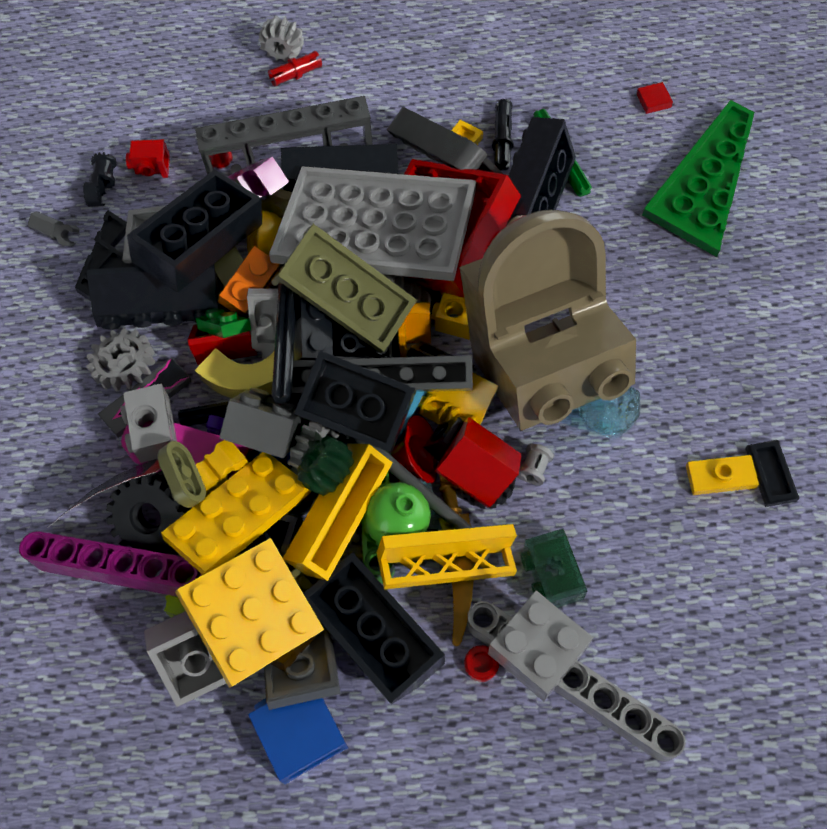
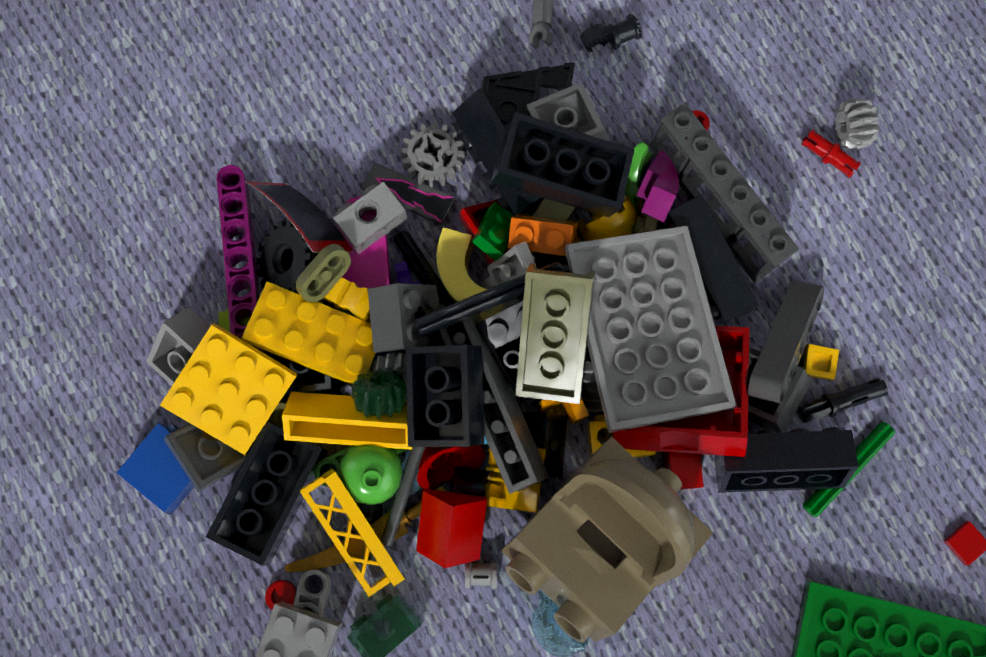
camera: 60 degrees right, 15 degrees up
red brick [126,139,170,178] -> none

